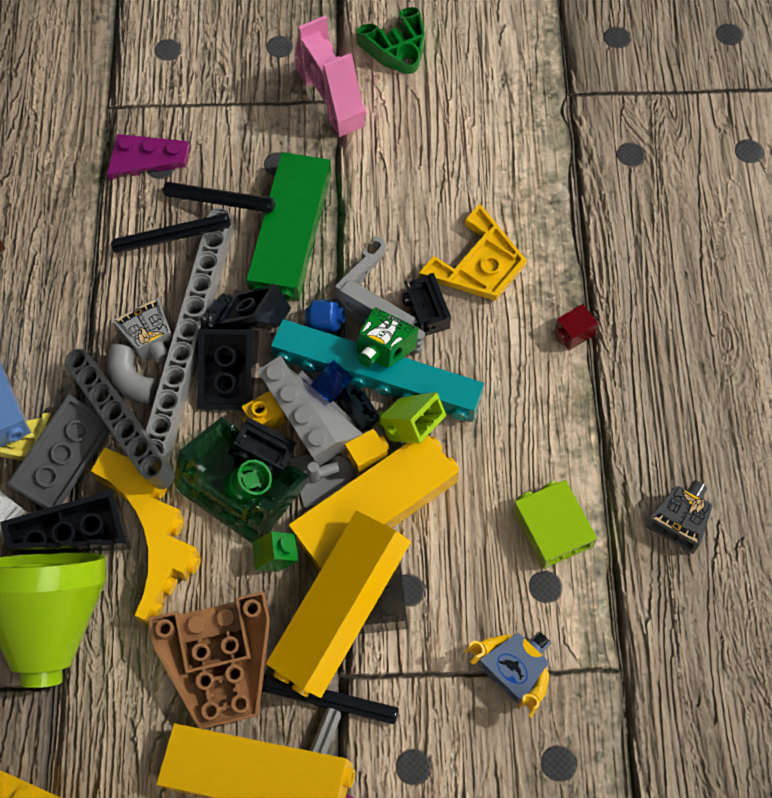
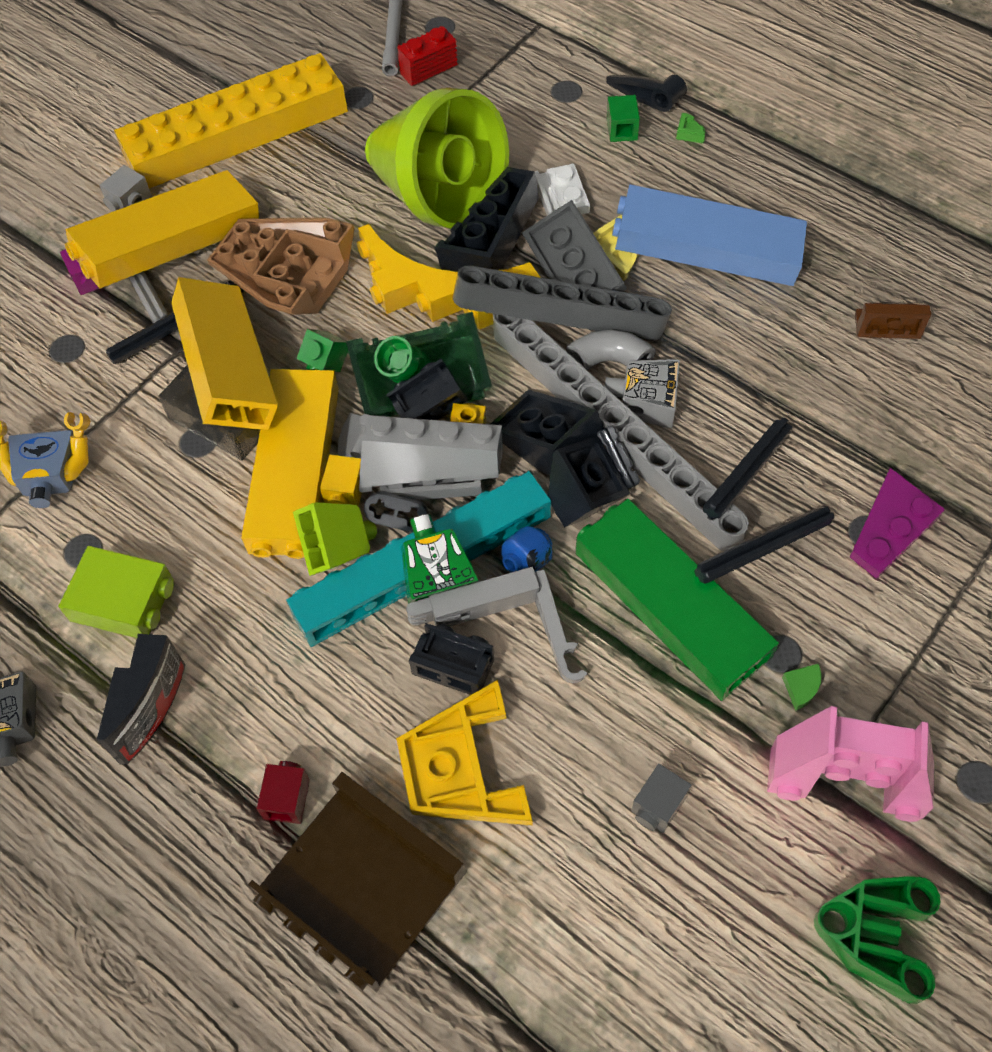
camera: 130 degrees right, 5 degrees down
clear blue brick [310,360,354,403] -> none
none -> slope [97,634,186,765]
none -> dark brown panel [248,772,466,993]
none -> dark grey brick [631,763,692,833]
none -> bright green tile [782,664,821,711]

